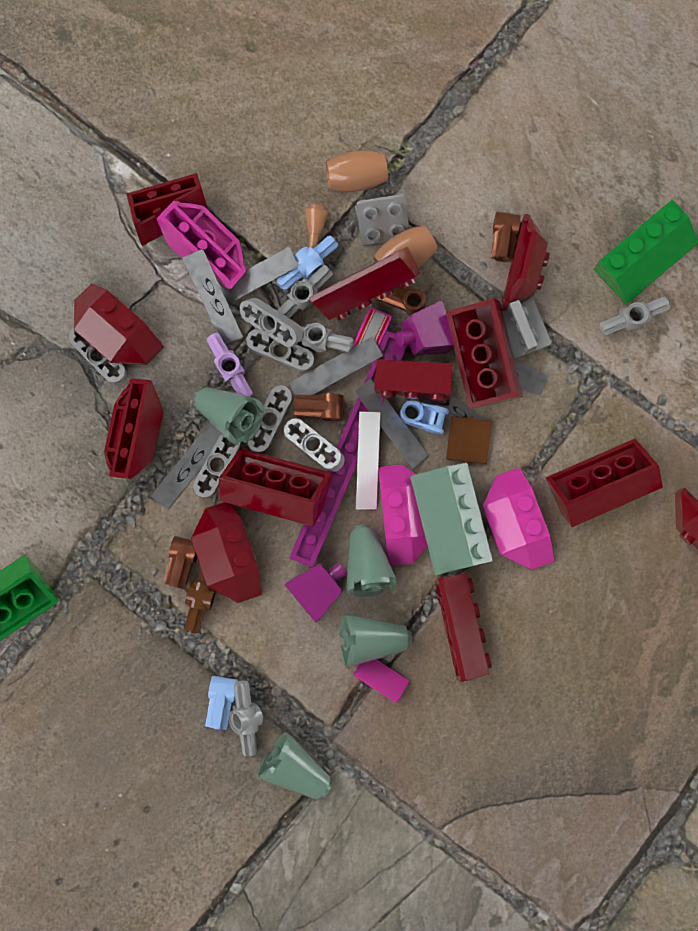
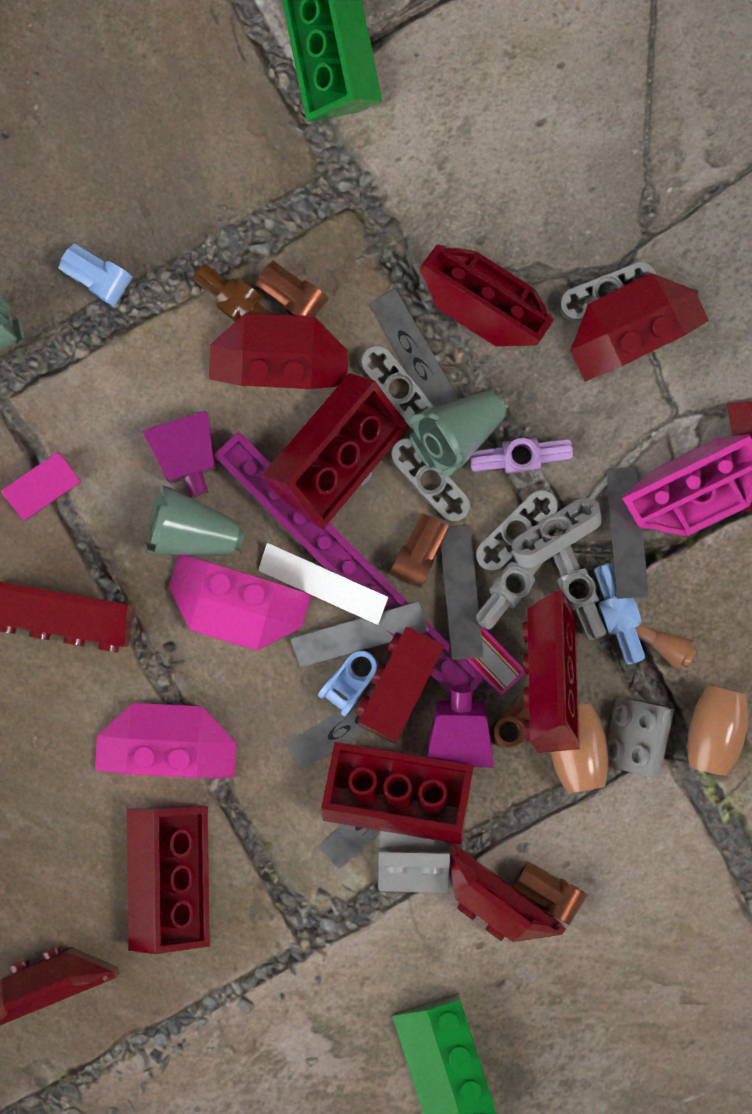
camera: 115 degrees right, 5 degrees up
flat silver sticker [183,249,243,345] -> none
light grey axle [228,681,263,756] -> none
light grey beam [284,418,344,472] -> none
sand green cone [340,614,412,666] -> none
sand green slope [410,463,493,575] -> none
reddish brown piece [446,416,492,464] -> none
light grey axle [599,297,670,336] -> none

